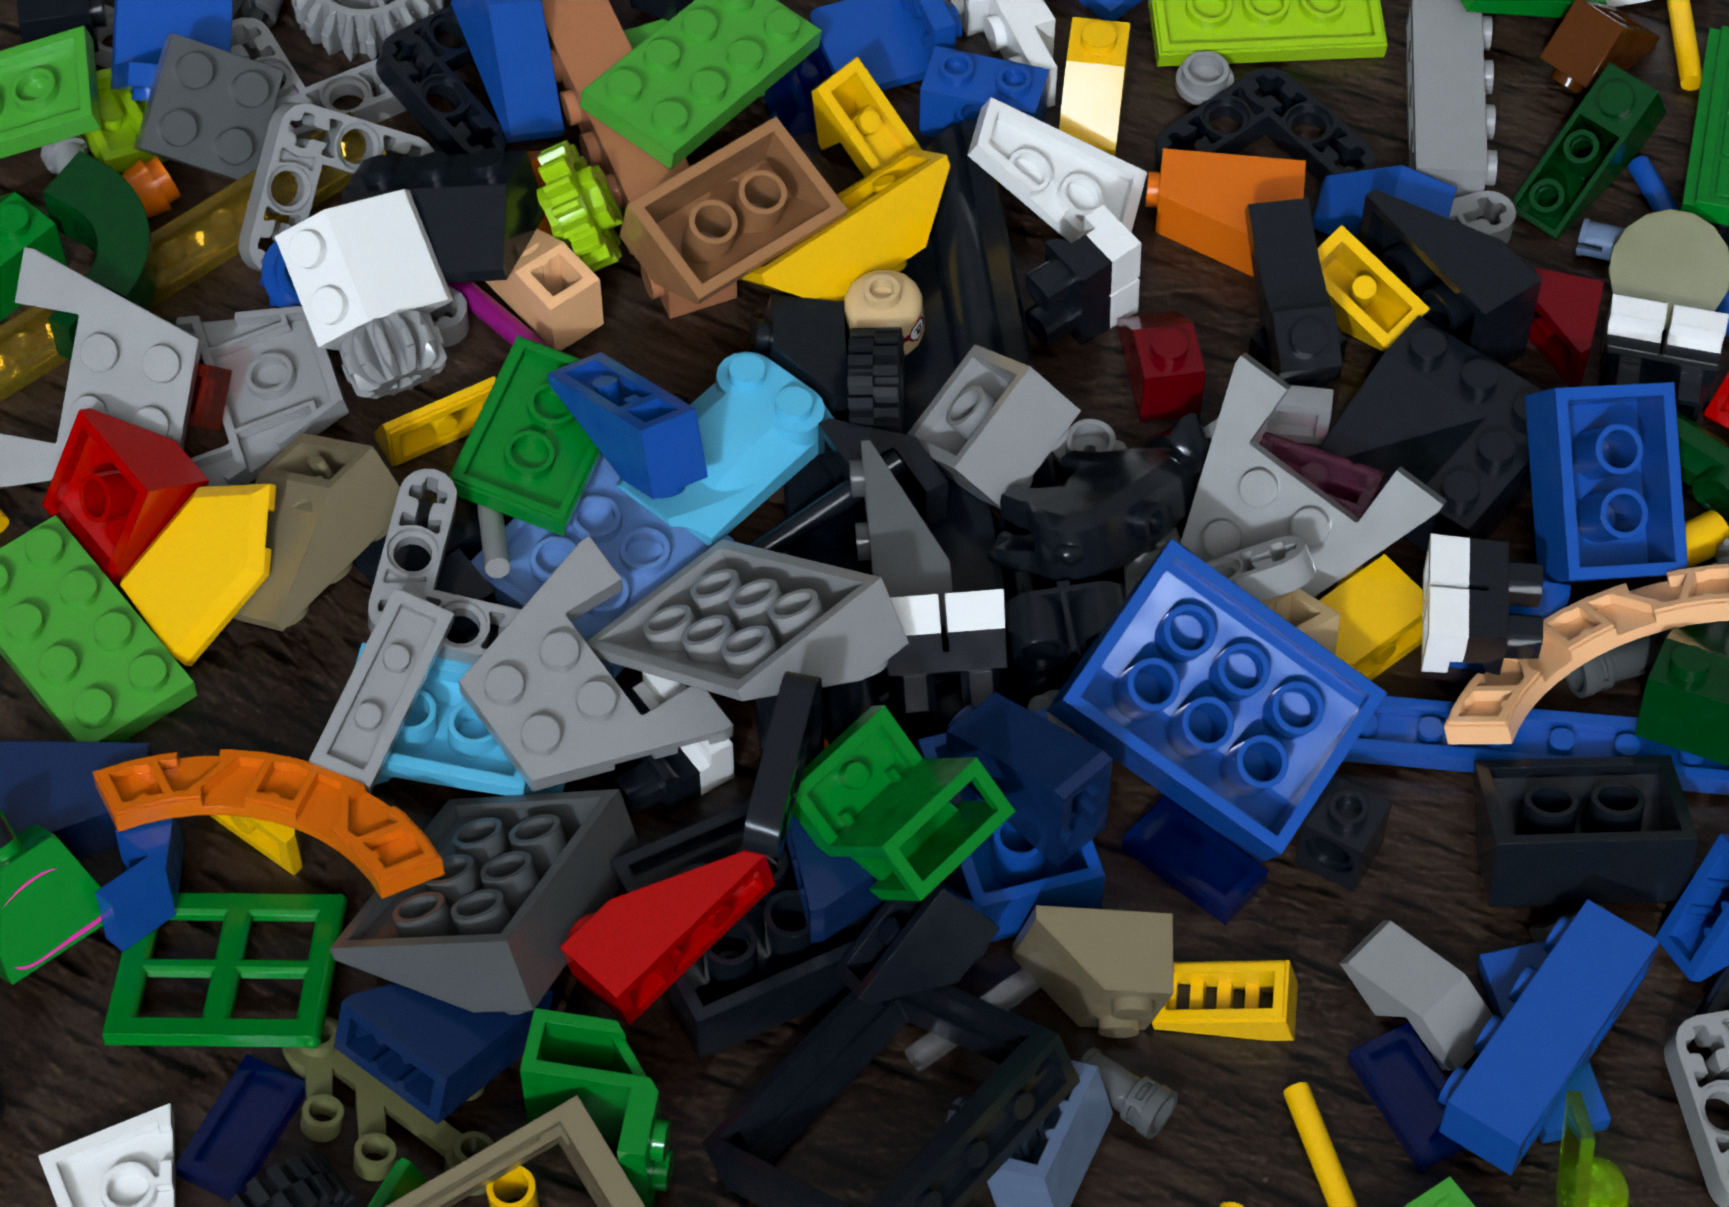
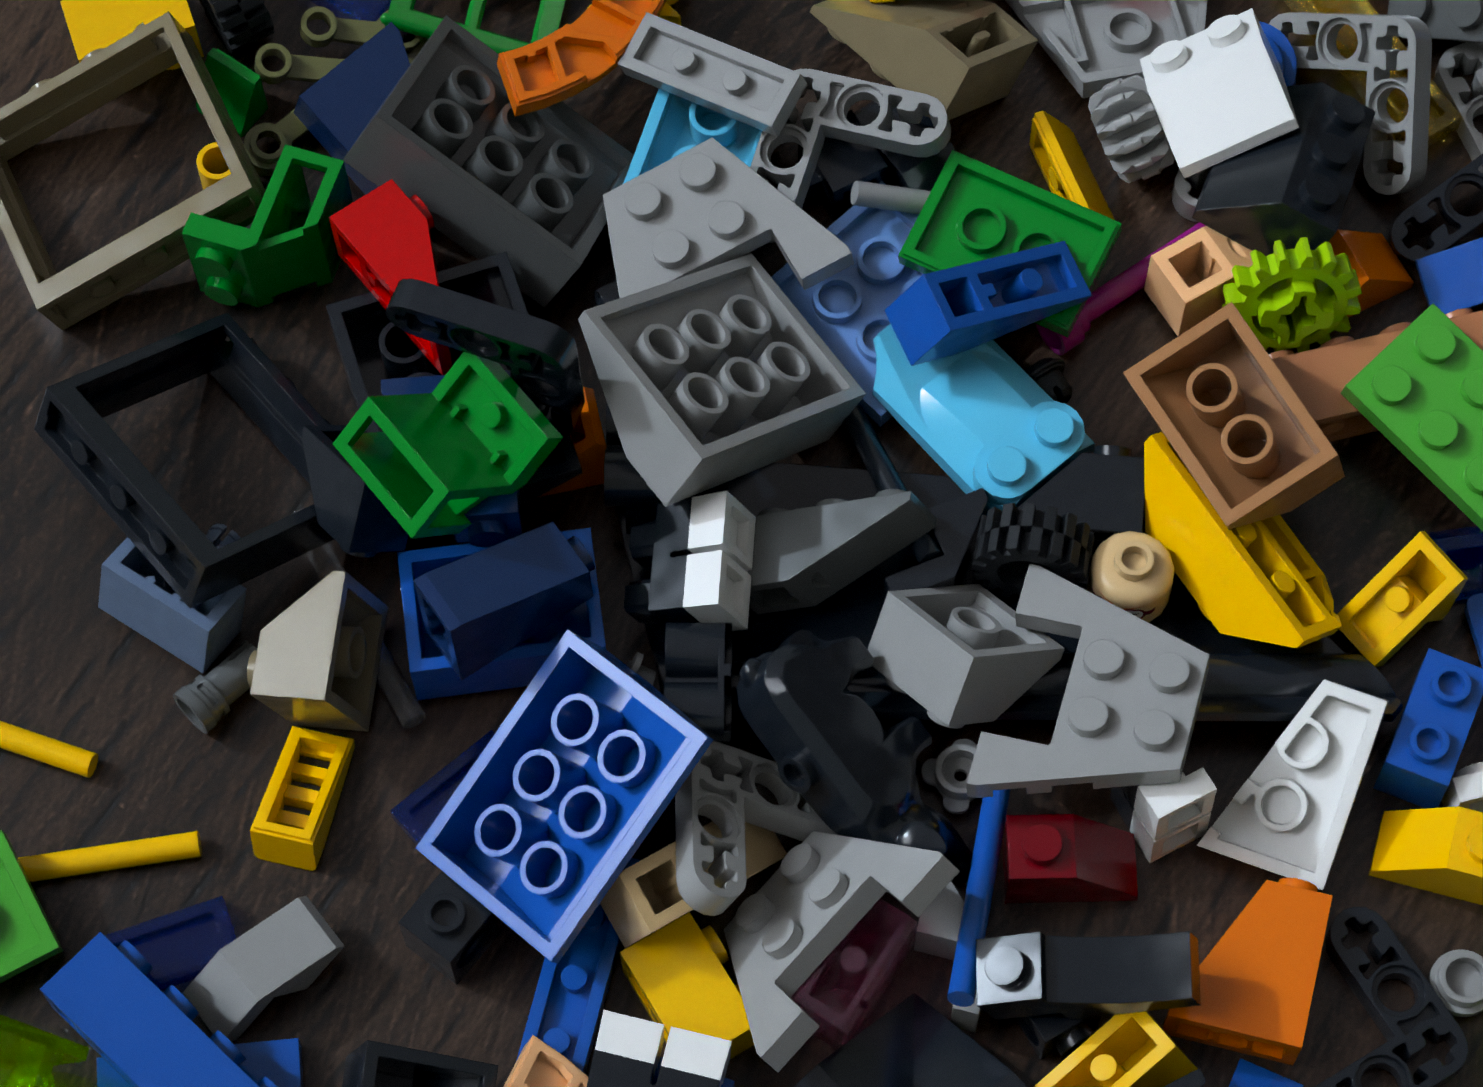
camera: 100 degrees right, 10 degrees up
none -> blue bar [947,789,1011,1007]
none -> light grey wing [966,564,1209,798]

